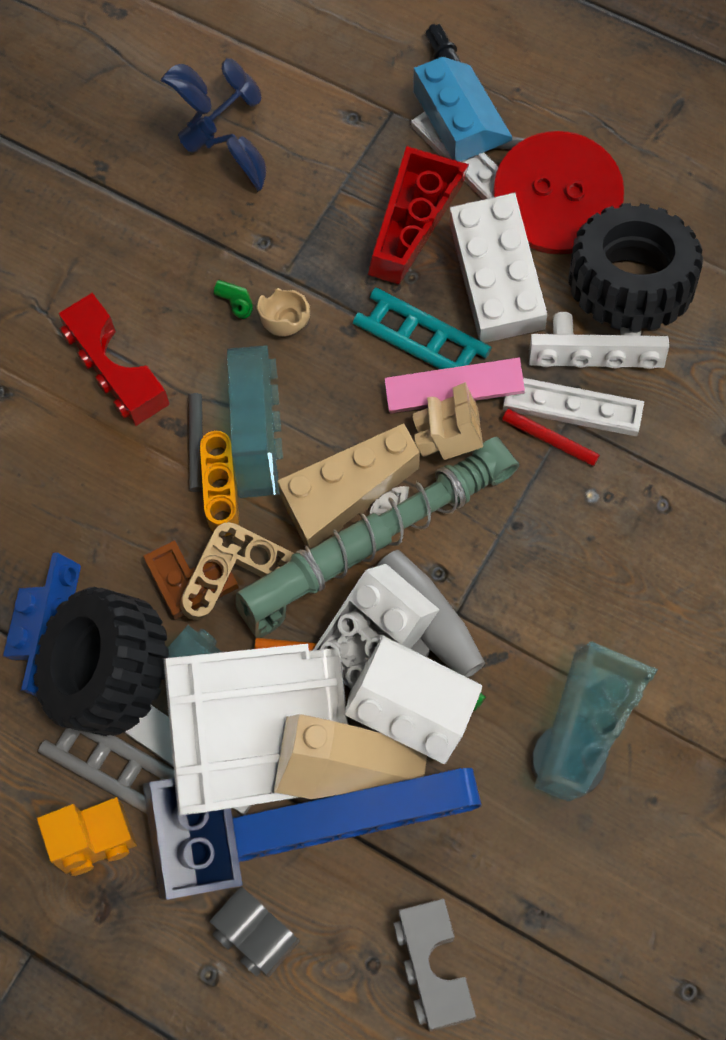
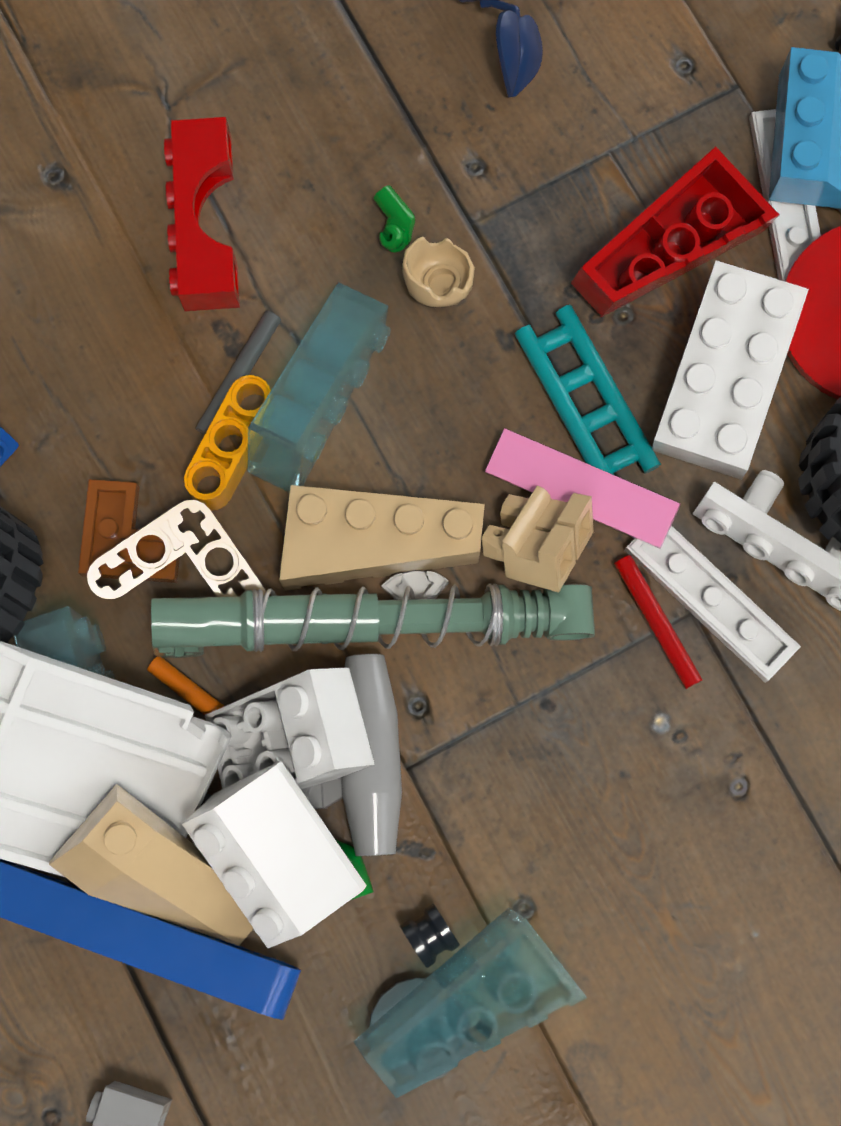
camera: 30 degrees right, 10 degrees up
none -> black wheel [400,903,460,968]

